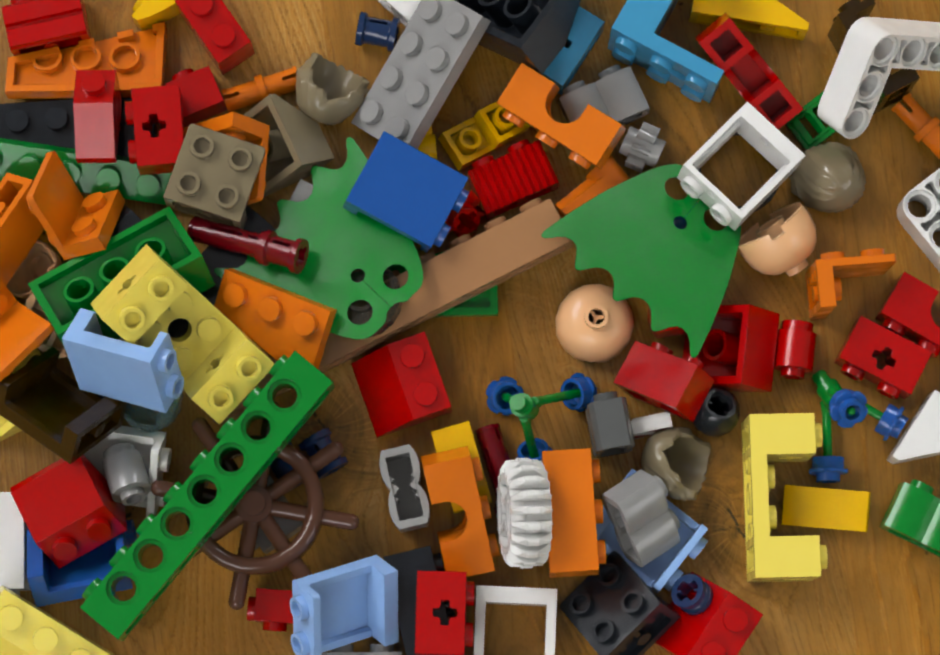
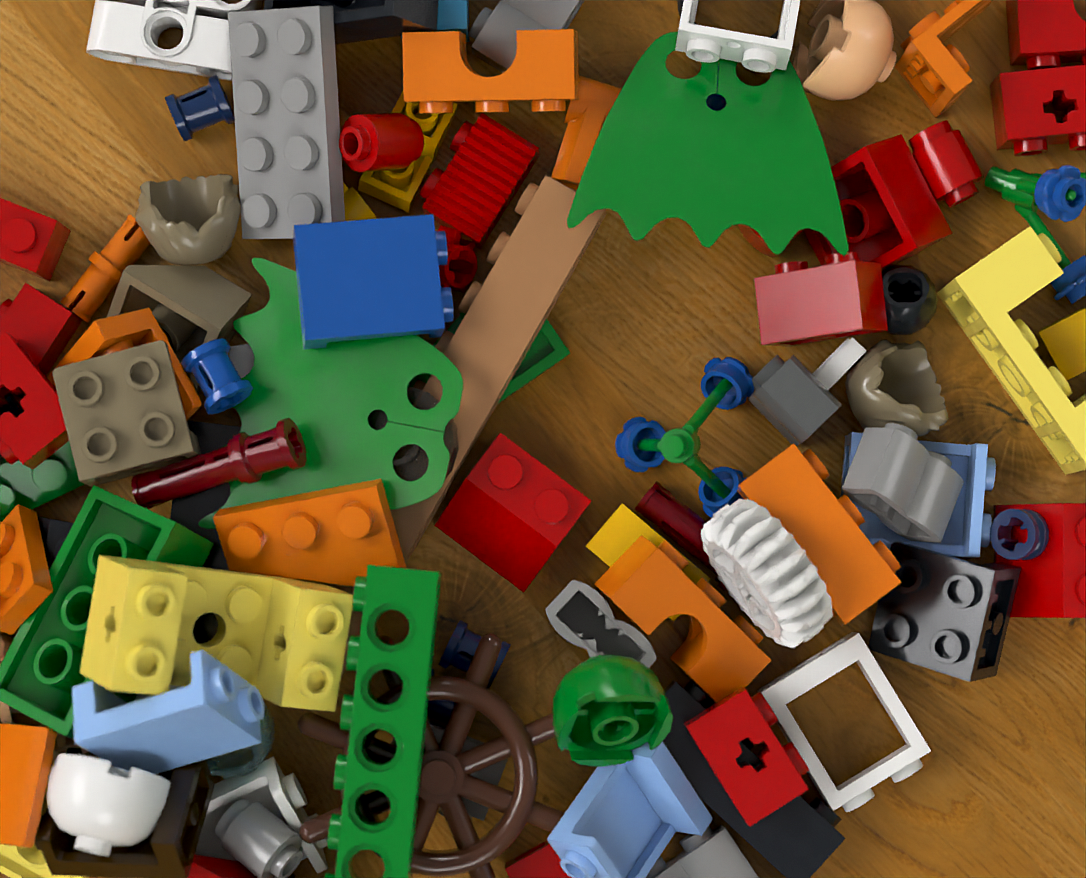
camera: 30 degrees left, 5 degrees up
light nougat cylinder [555,284,634,363] -> none
light grey gear [619,121,666,173] -> none
none -> white cylinder [47,754,171,856]
none -> blue bush [181,338,253,414]
none -> red brick [339,113,424,172]
none -> green cylinder [552,655,673,767]

